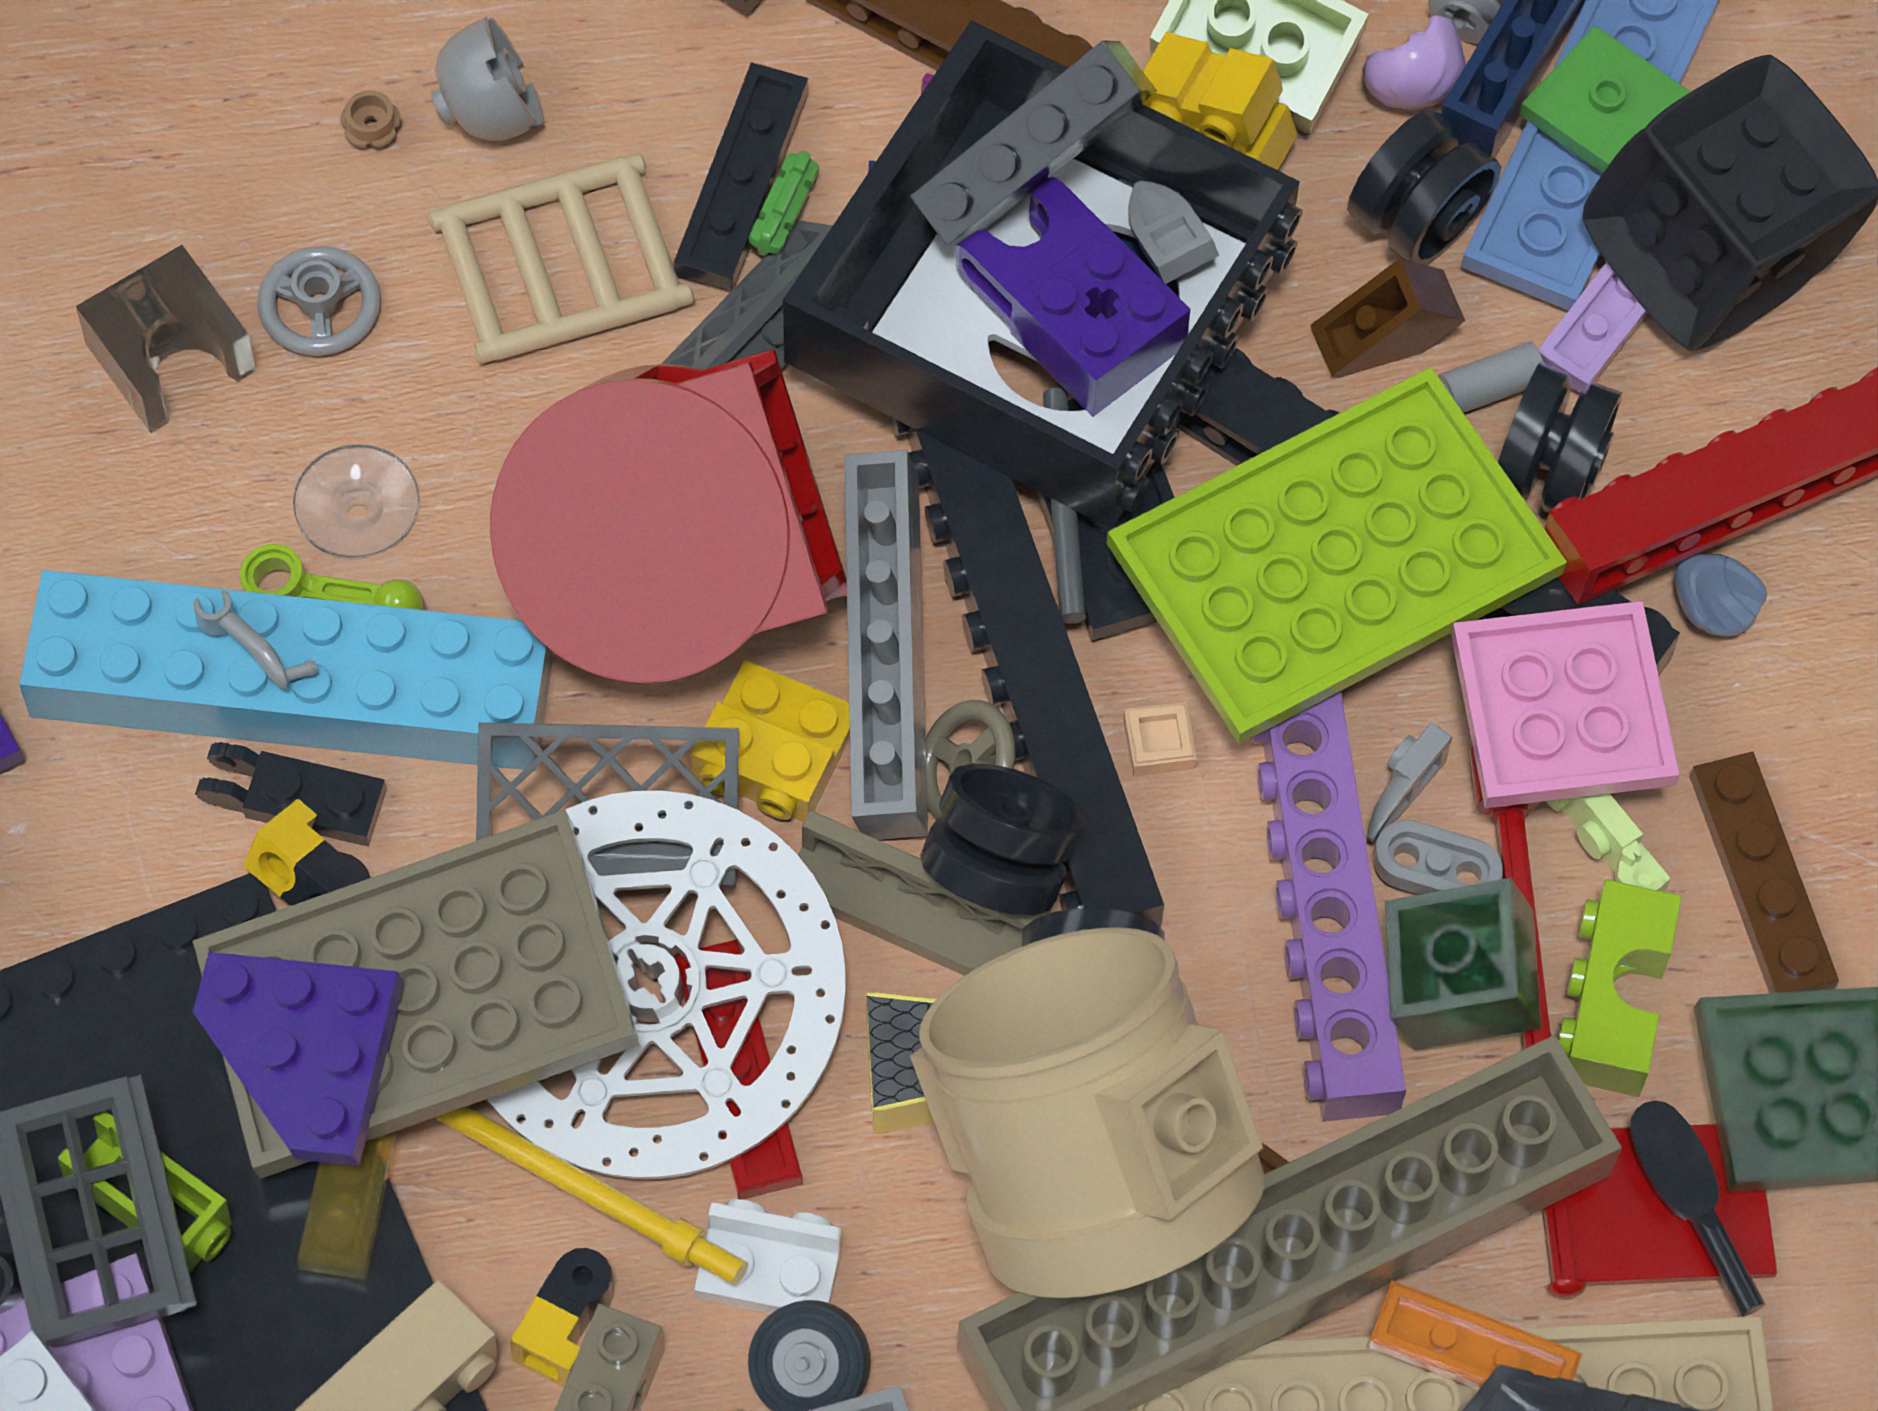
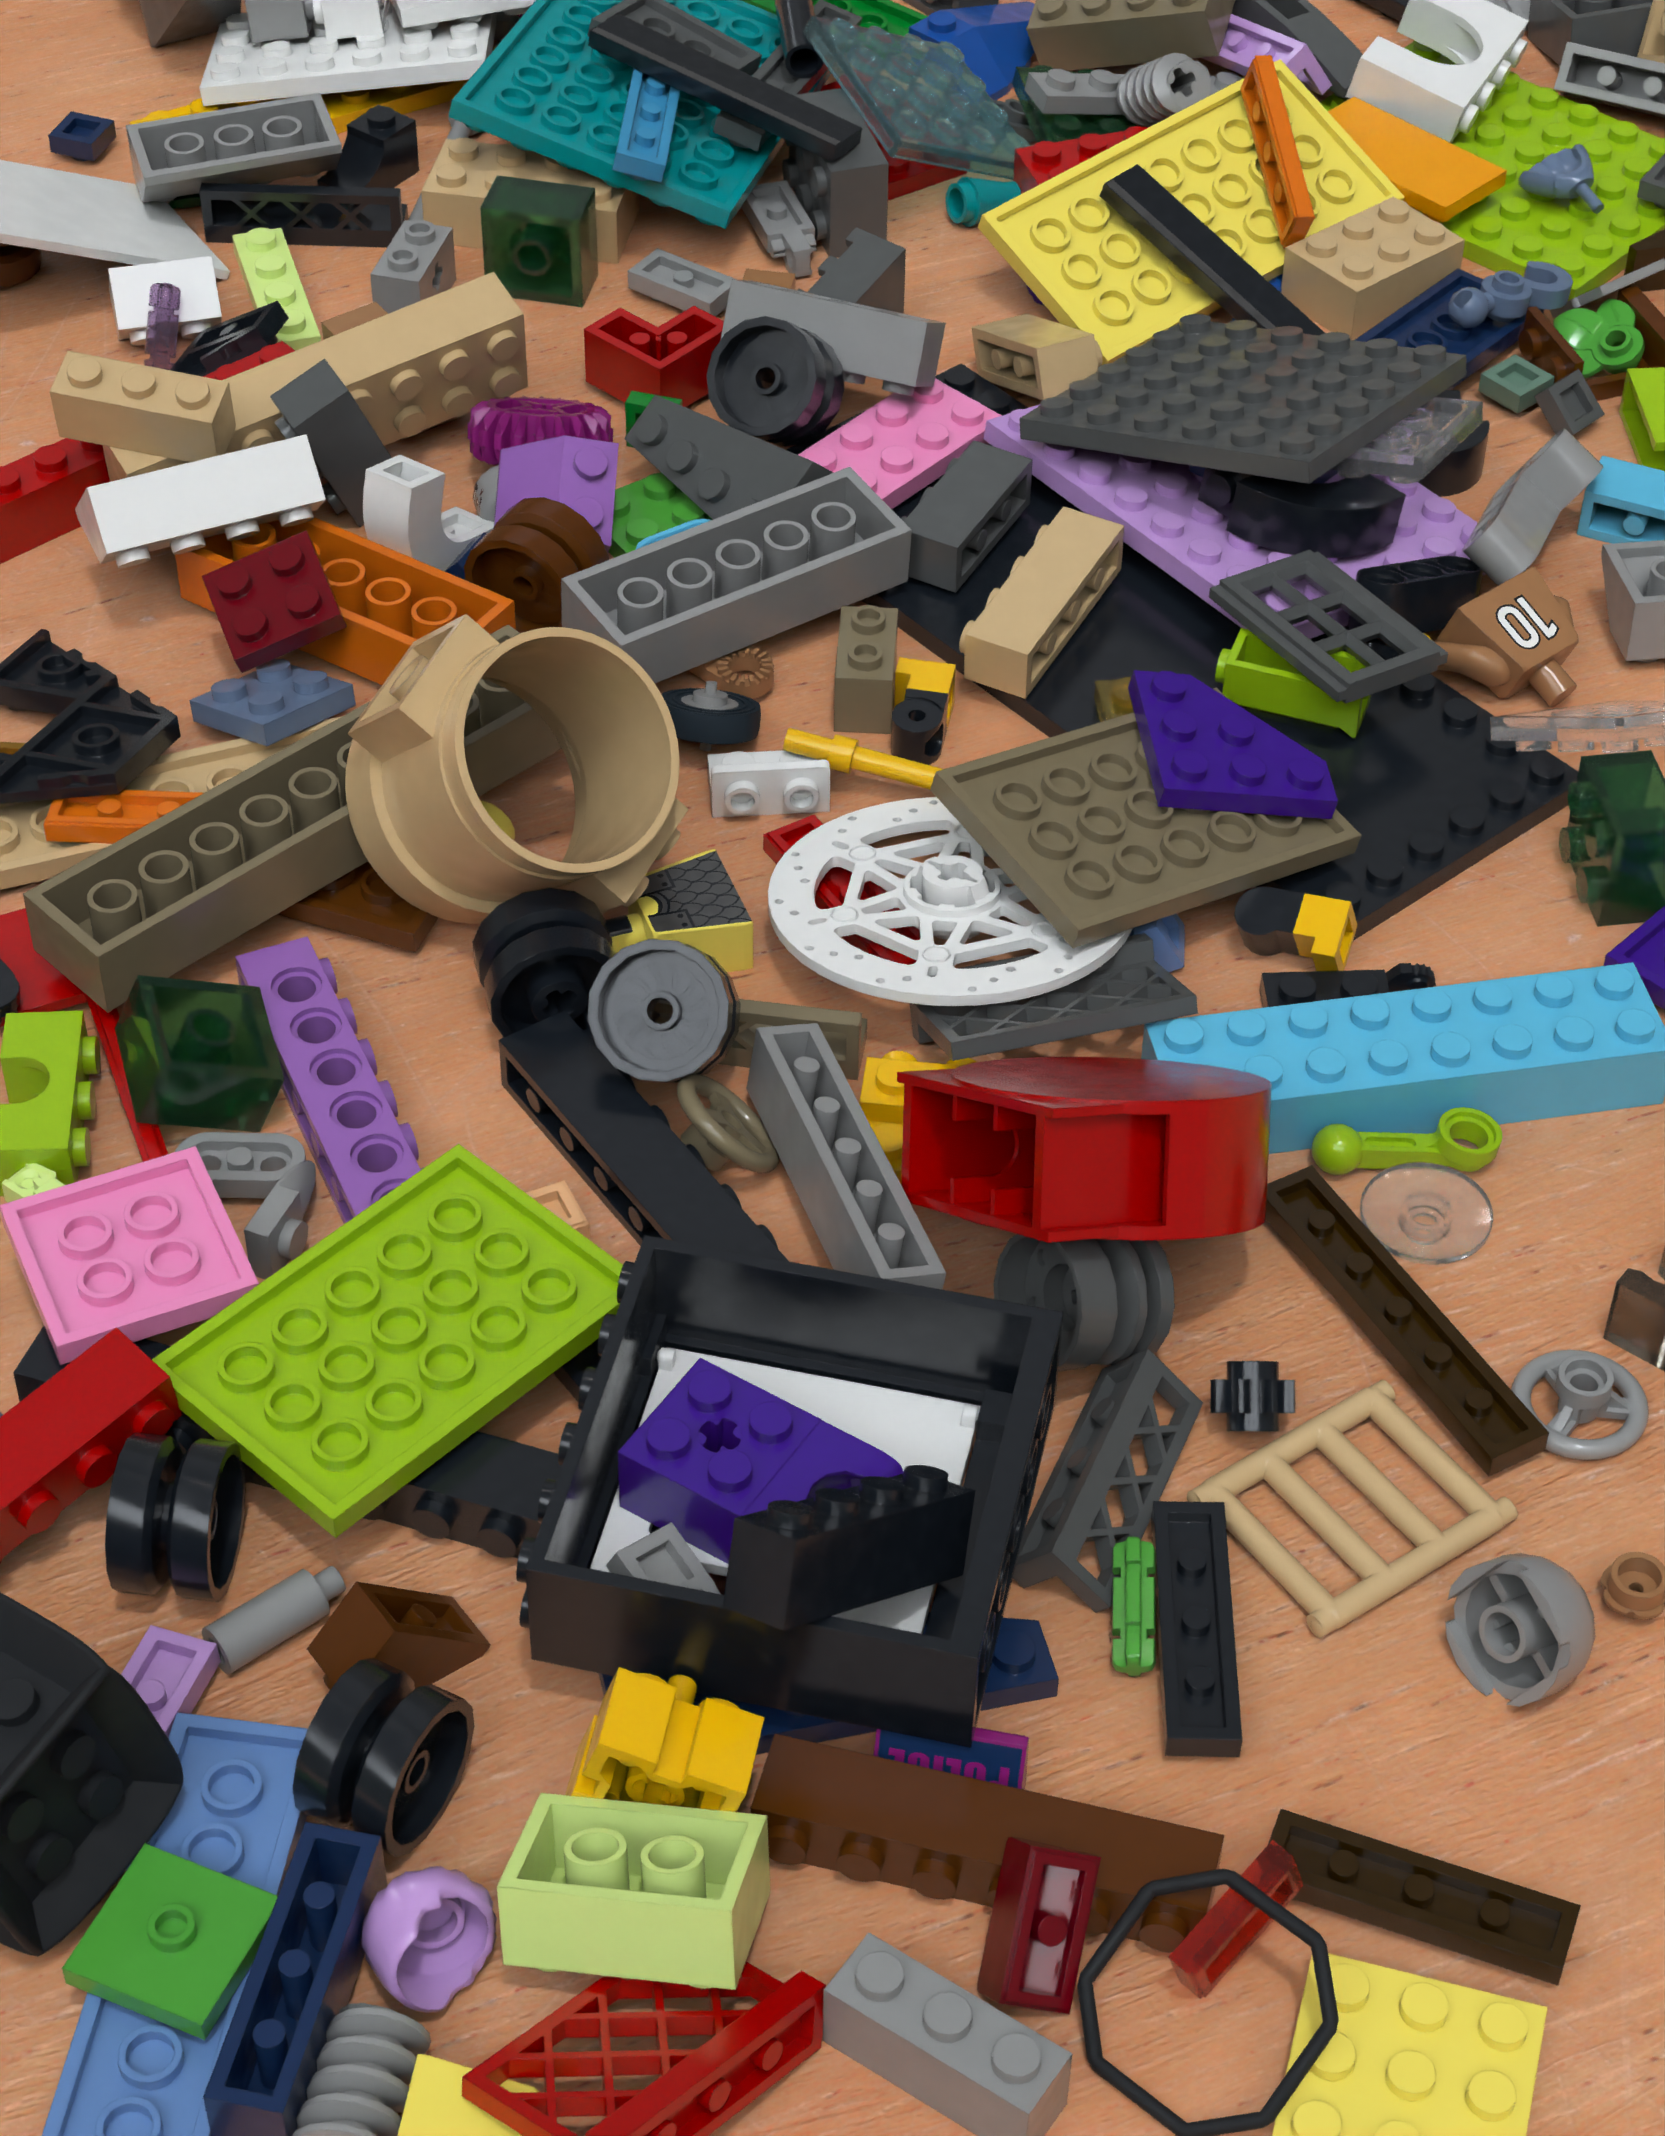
camera: 165 degrees right, 20 degrees down
light grey piece [193,591,318,690] -> none
none -> black gear [1210,1361,1296,1432]
none -> dark brown plate [1266,1165,1549,1477]

